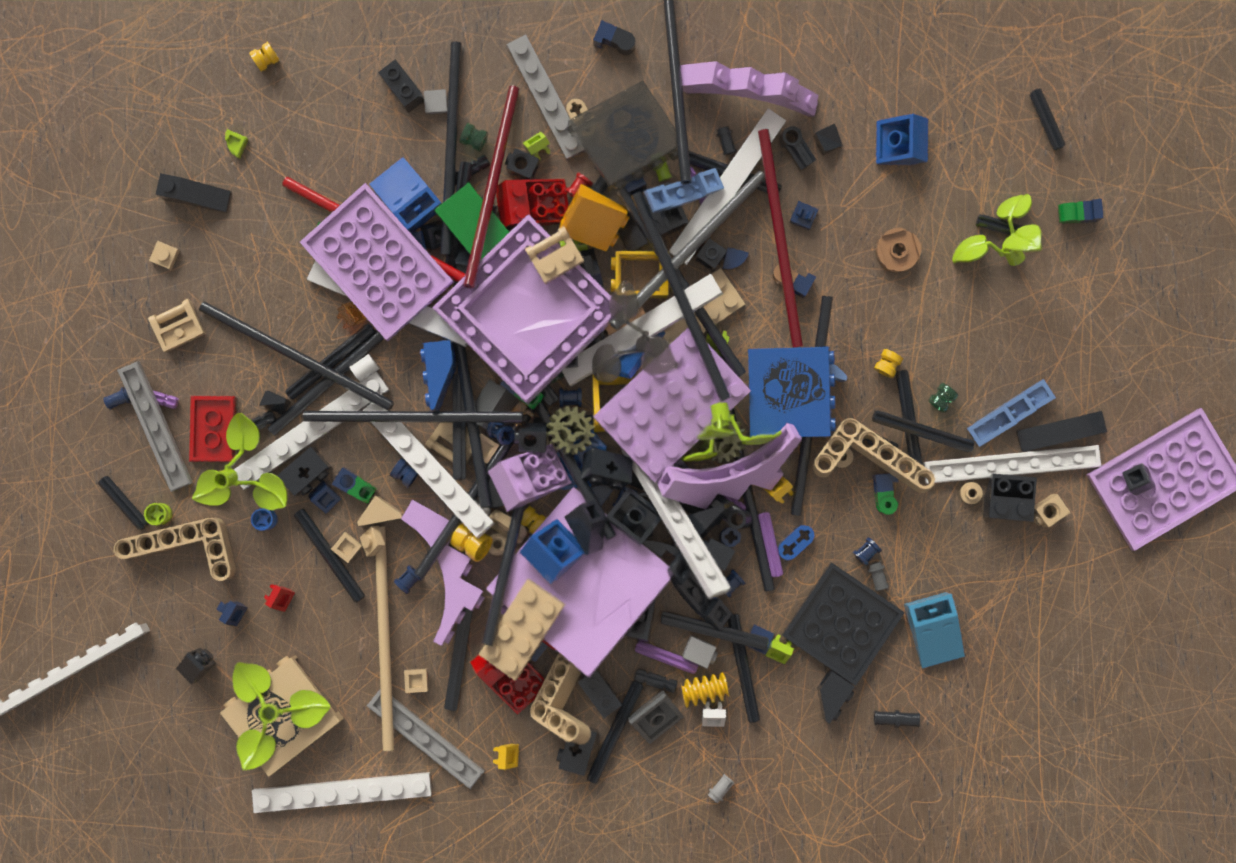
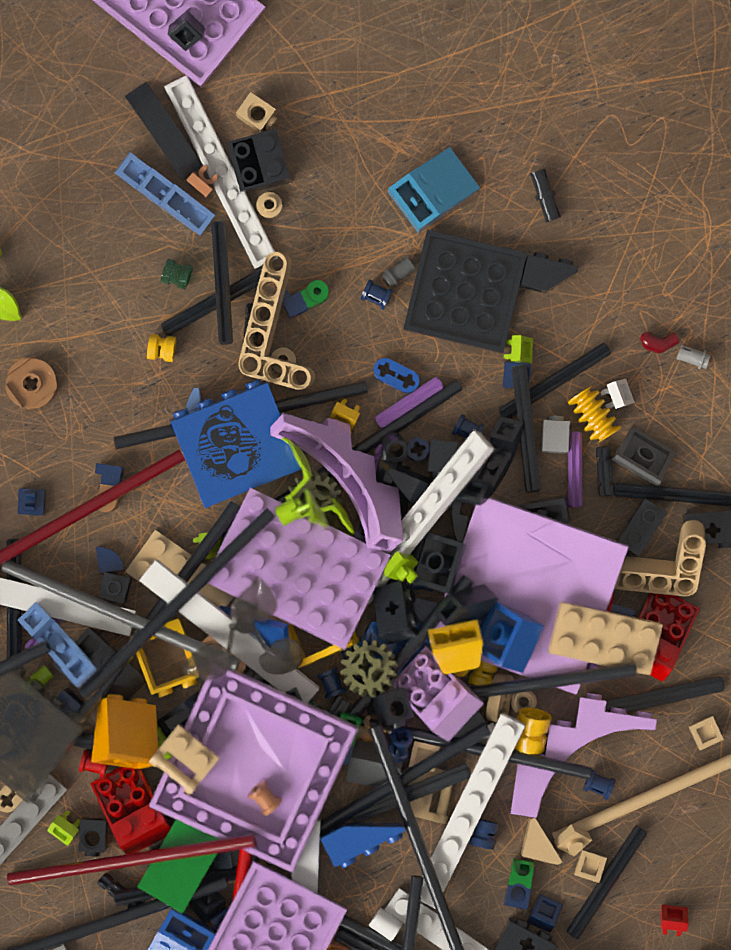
camera: 105 degrees left, 0 degrees up
clear green wheel [459,123,489,152] -> none
none -> nougat tile [187,165,218,197]
none -> nougat bush [247,780,282,816]
none -> lime tile [383,551,418,583]
none -> yellow torso [428,620,482,677]
none -> dark red arm [640,332,680,354]

